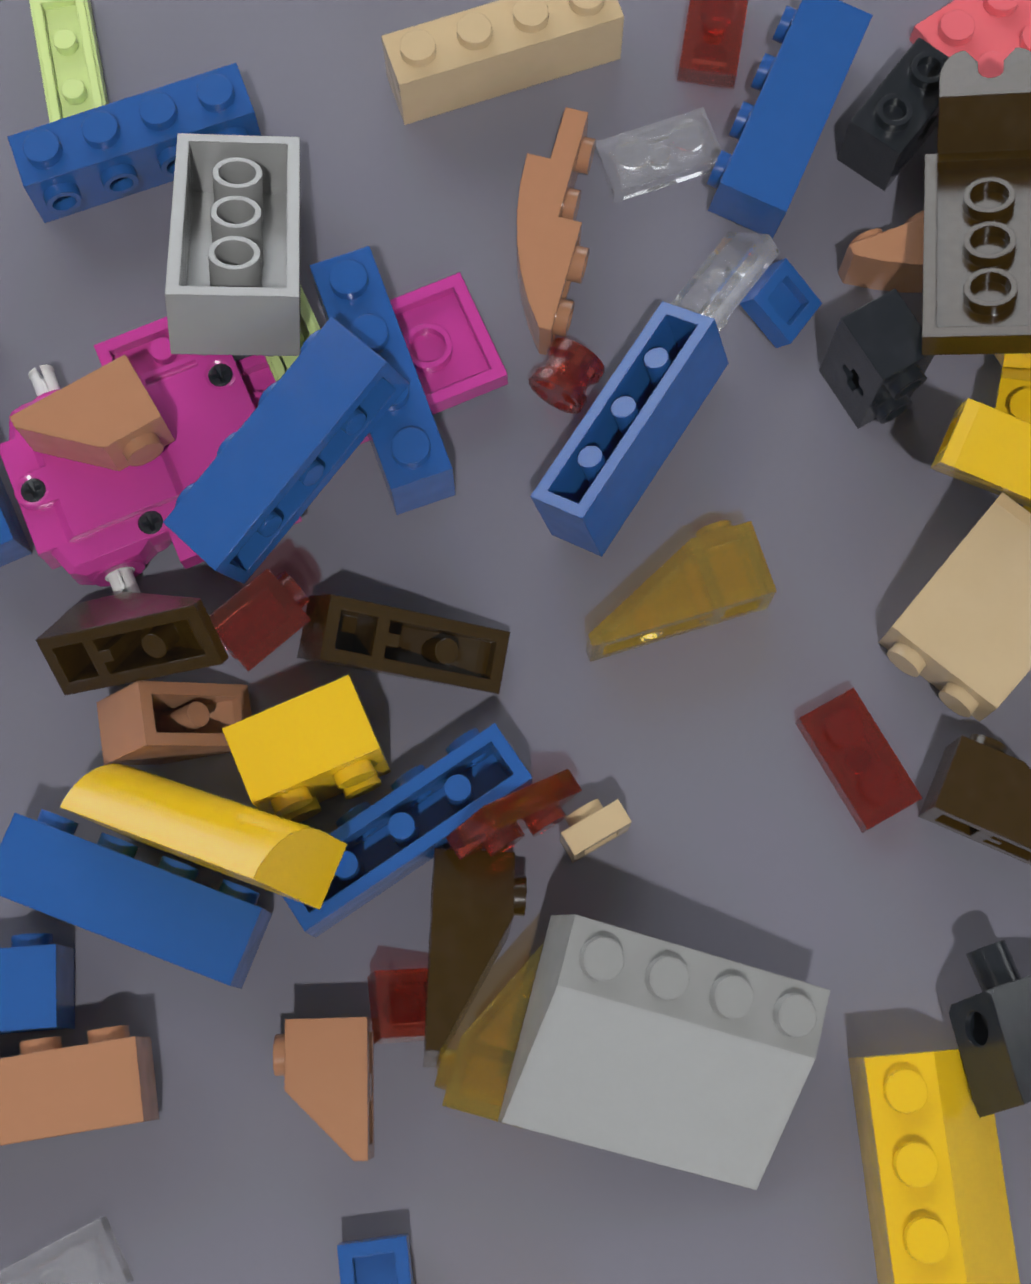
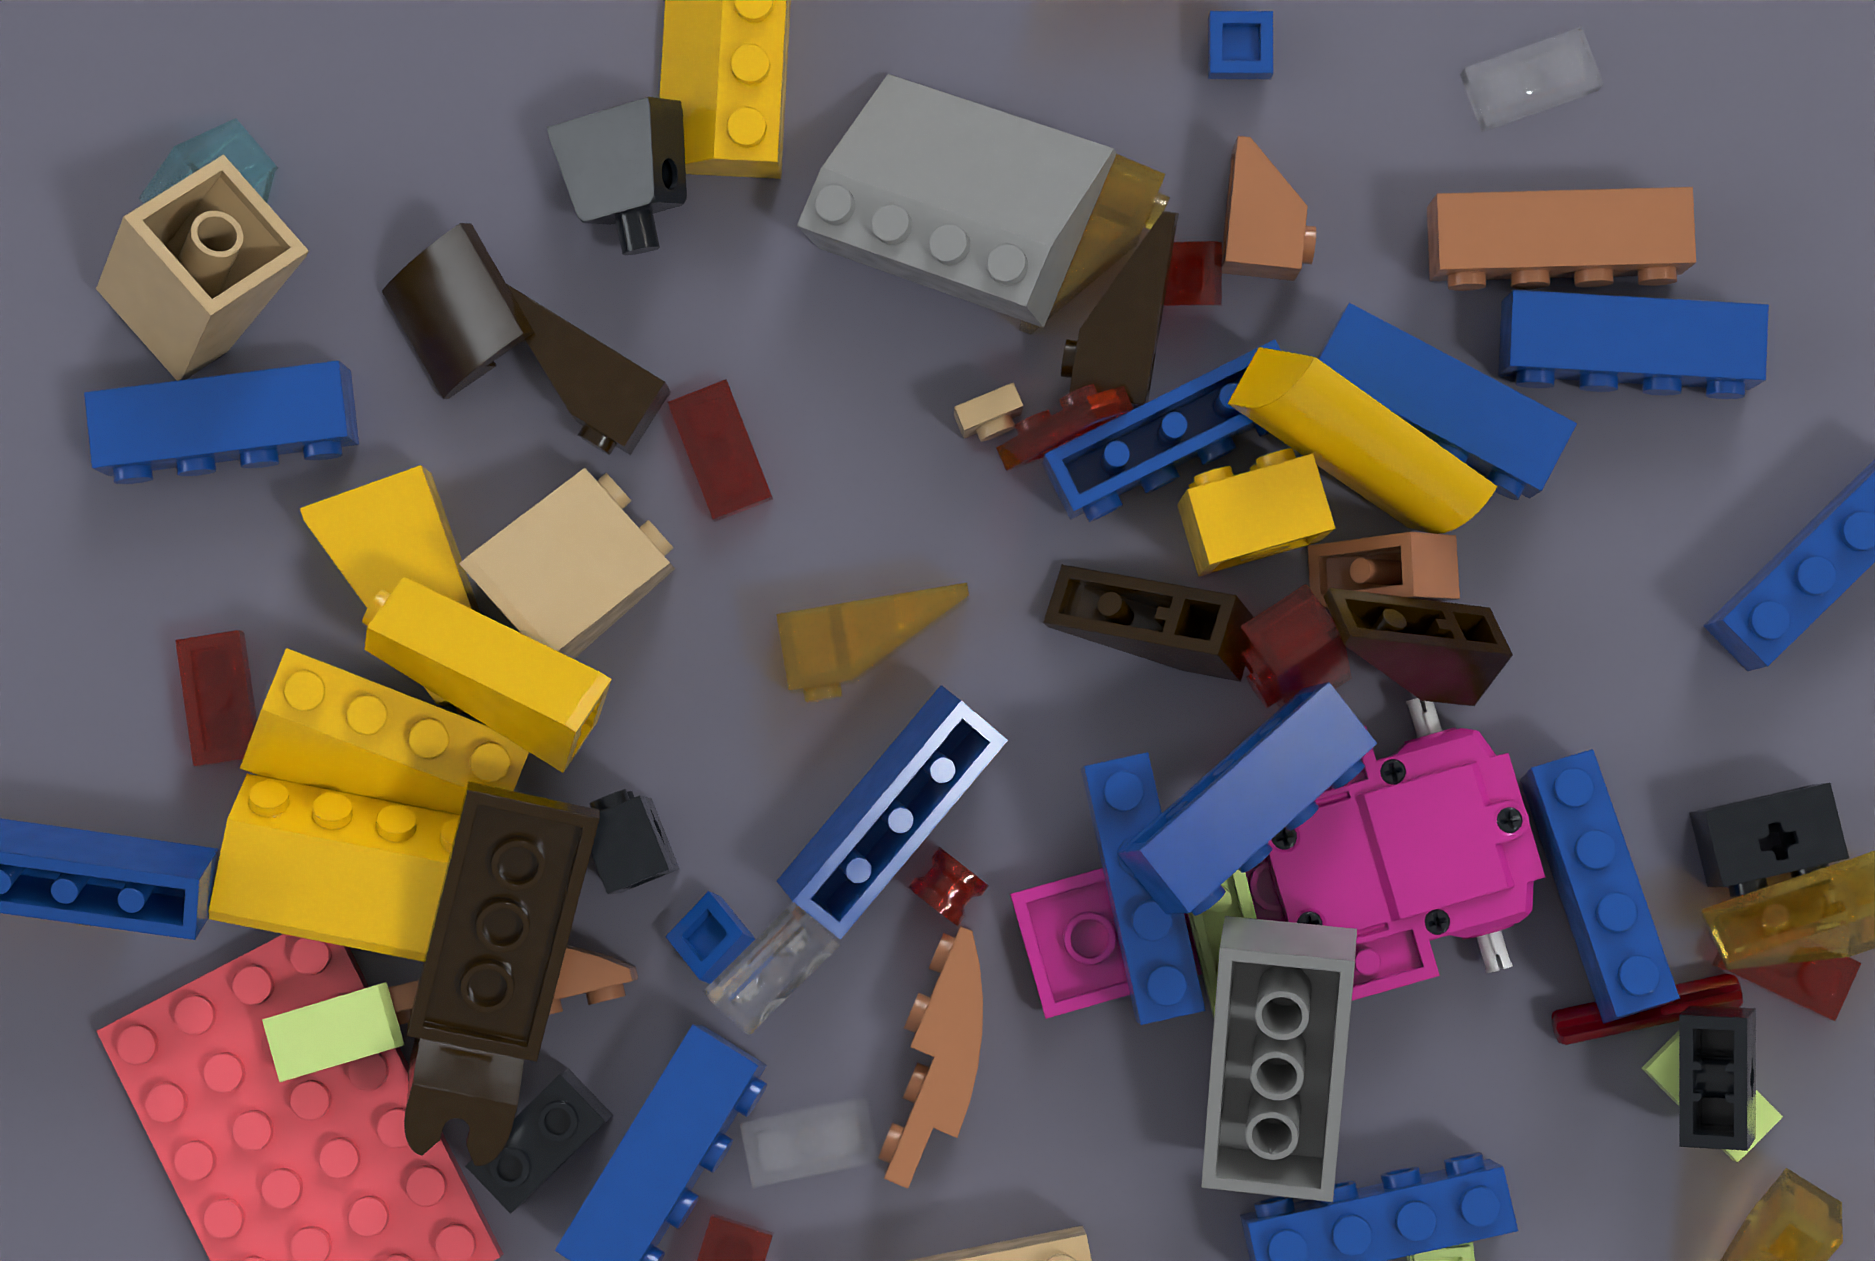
camera: 175 degrees left, 10 degrees up
nougat slope [9,354,175,471] -> none

